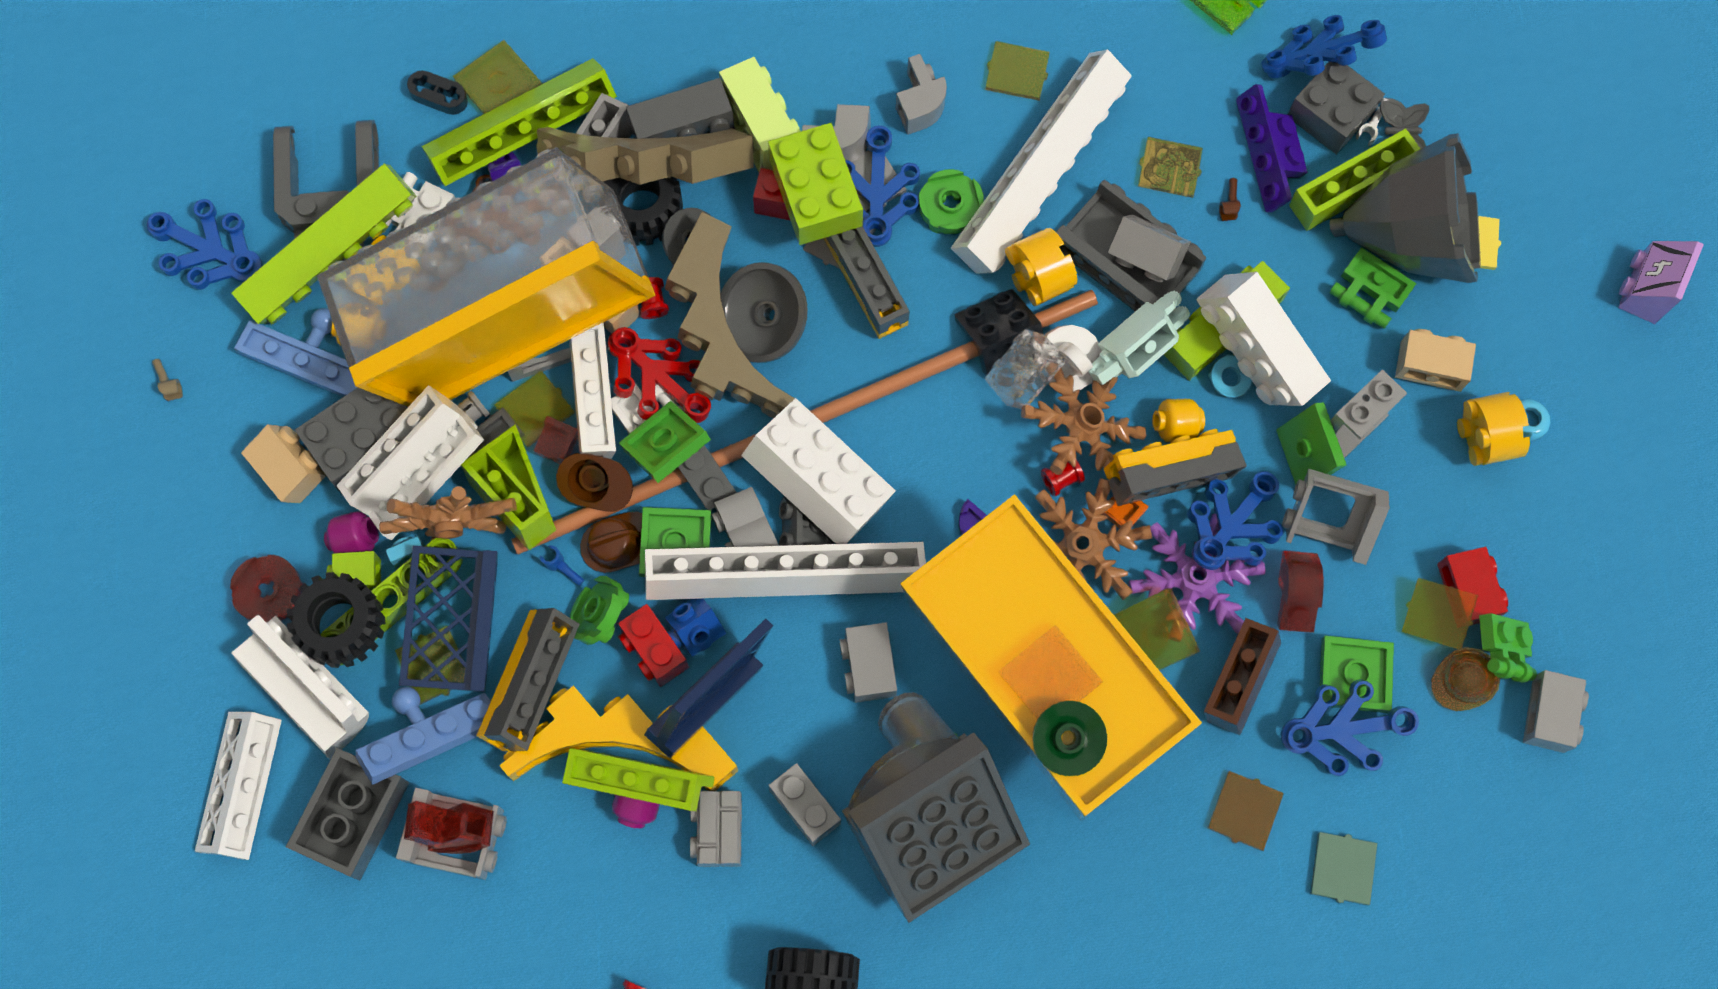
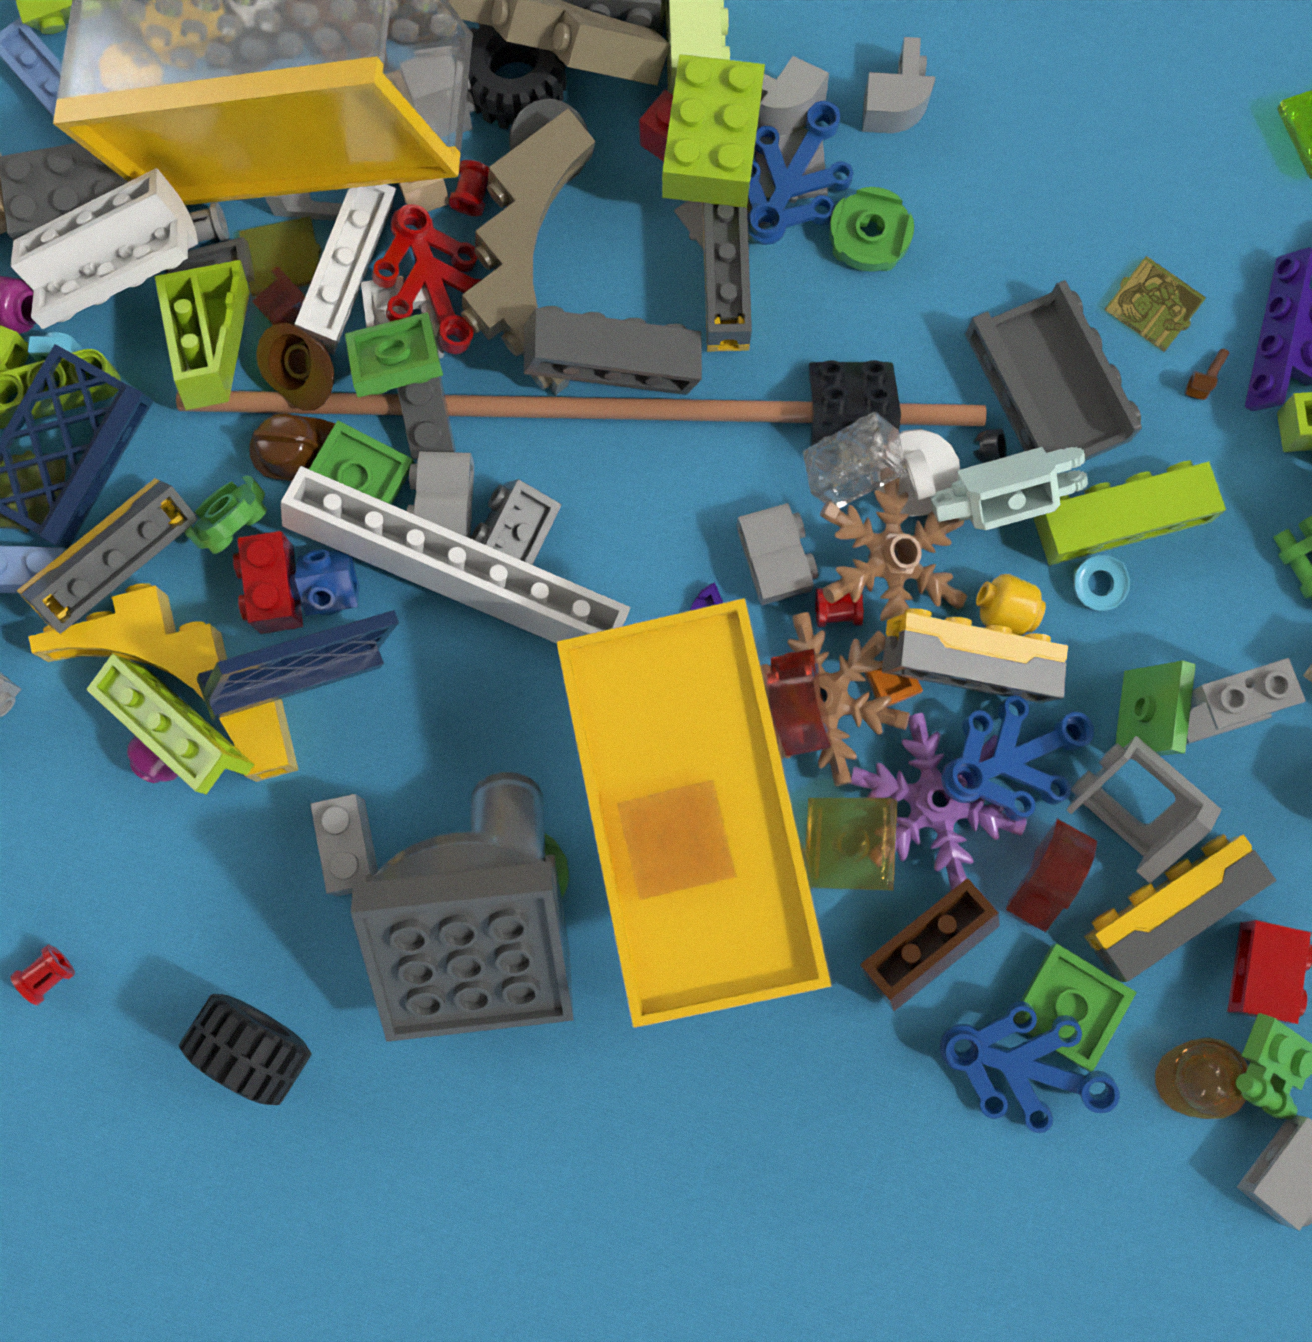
camera: 30 degrees right, 5 degrees up
medium nougat piece [379,486,517,541] -> none
blue hand [540,545,584,586] -> none
light grey brick [690,791,742,867] -> none
dark grey dish [720,262,808,363] -> none
white brick [741,398,896,544] -> none
light grey brick [839,622,897,703] -> none
white brick [951,49,1132,274] -> none
clear yellow piece [985,41,1050,101] -> none
yellow brick [1005,228,1078,306] -> none
dark green dish [1032,701,1107,776] -> none
light grey brick [1108,214,1191,282] -> none
white brick [1196,272,1331,406] -> none
clear orange piece [1207,771,1284,851] -> none
sand green piece [1310,832,1377,905] -> none
clear yellow piece [1402,578,1478,650] -> none
none -> dark grey brick [524,306,702,395]
none -> light grey brick [736,503,818,606]
none -> clear red brick [767,648,831,757]
none -> black hinge [973,428,1007,463]
none -> piece [1084,834,1277,982]

